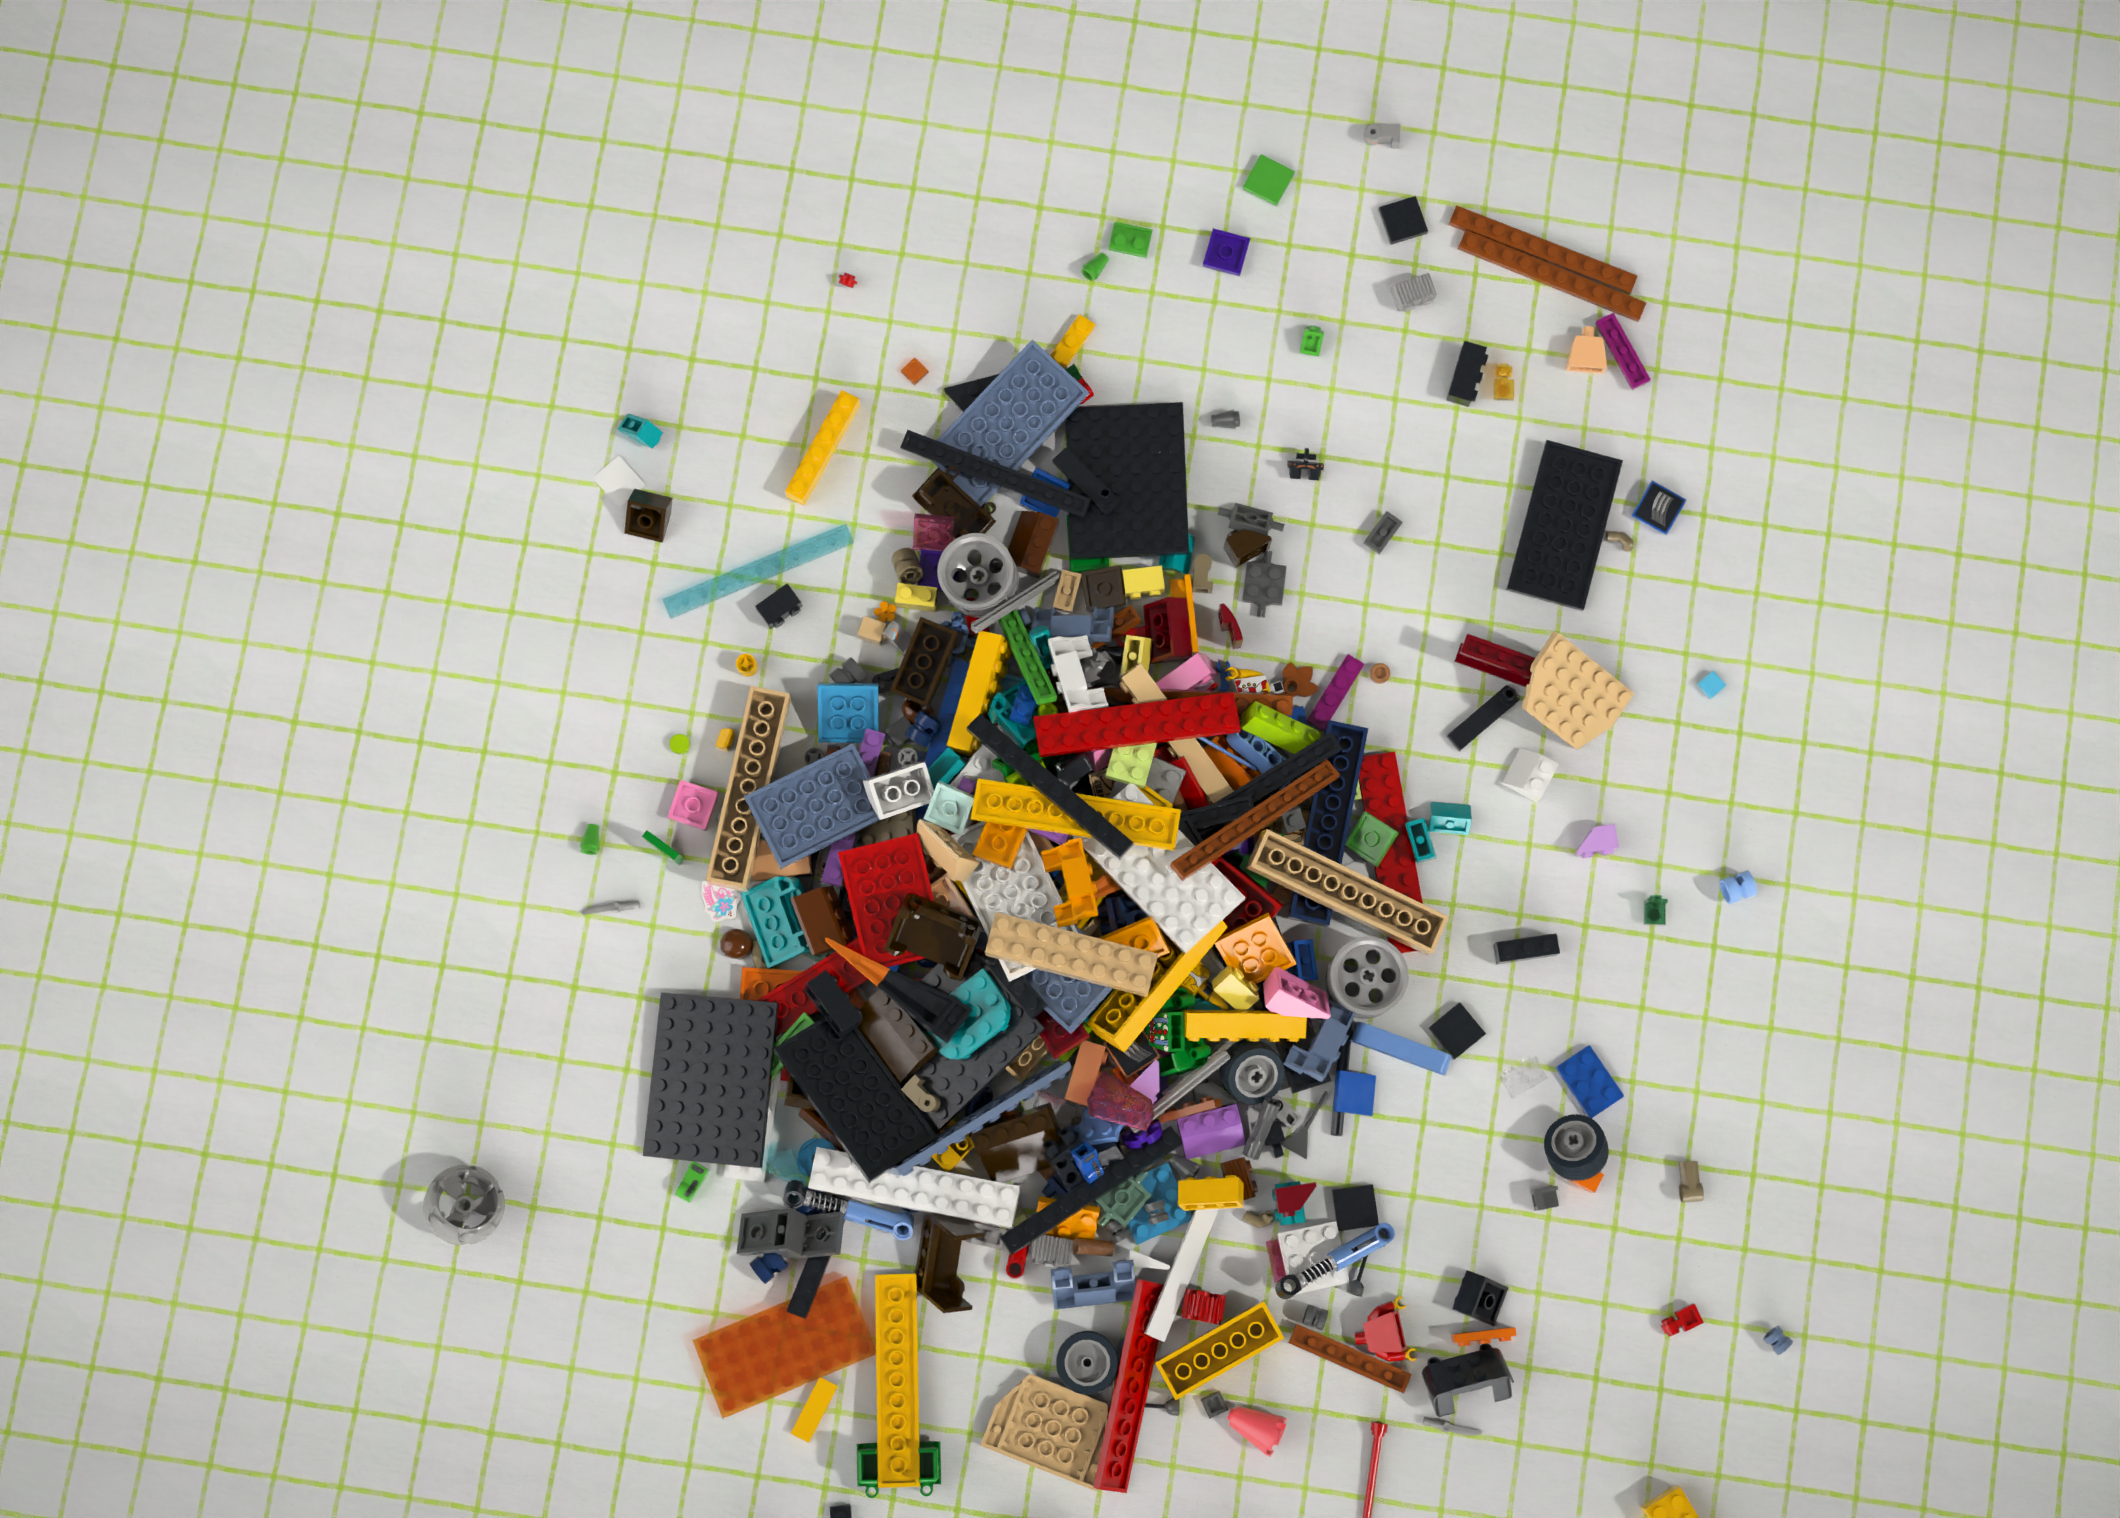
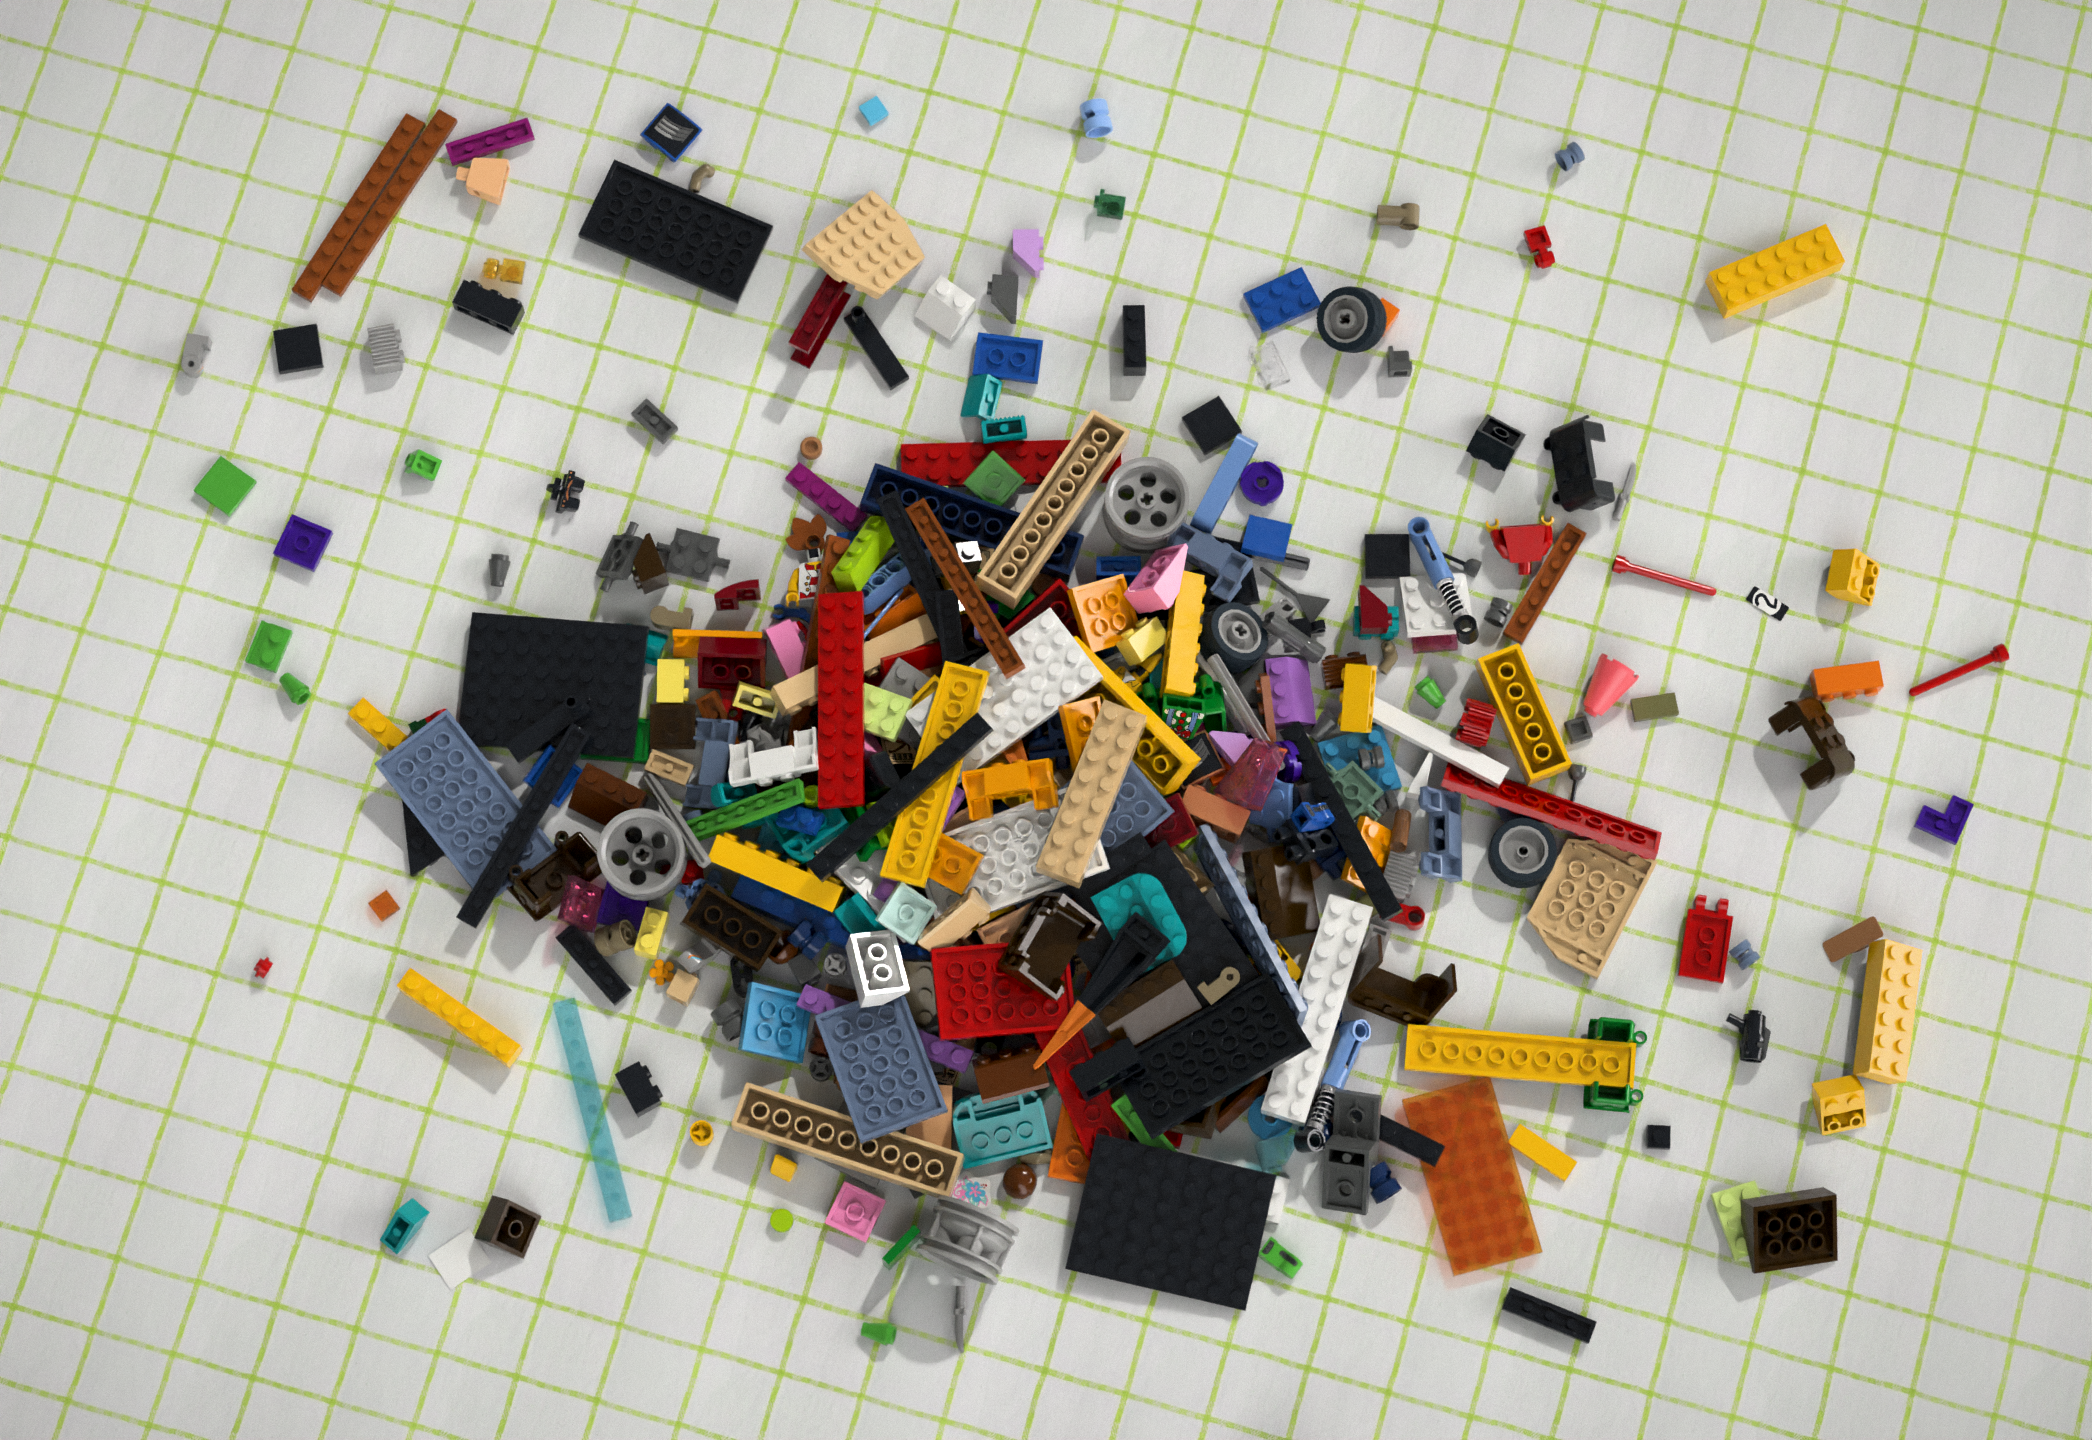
camera: 85 degrees left, 5 degrees down
orange plate [1451,1327,1517,1347] -> none
none -> black plate [555,923,632,1006]
none -> light grey wheel [916,1195,1019,1285]
none -> blue plate [973,332,1043,384]
none -> dark grey slope [987,274,1019,324]
none -> dark purple plate [1240,461,1284,506]
none -> bright green cone [1415,676,1446,709]
none -> black plate [1501,1287,1597,1344]
none -> olive tile [1630,692,1679,722]

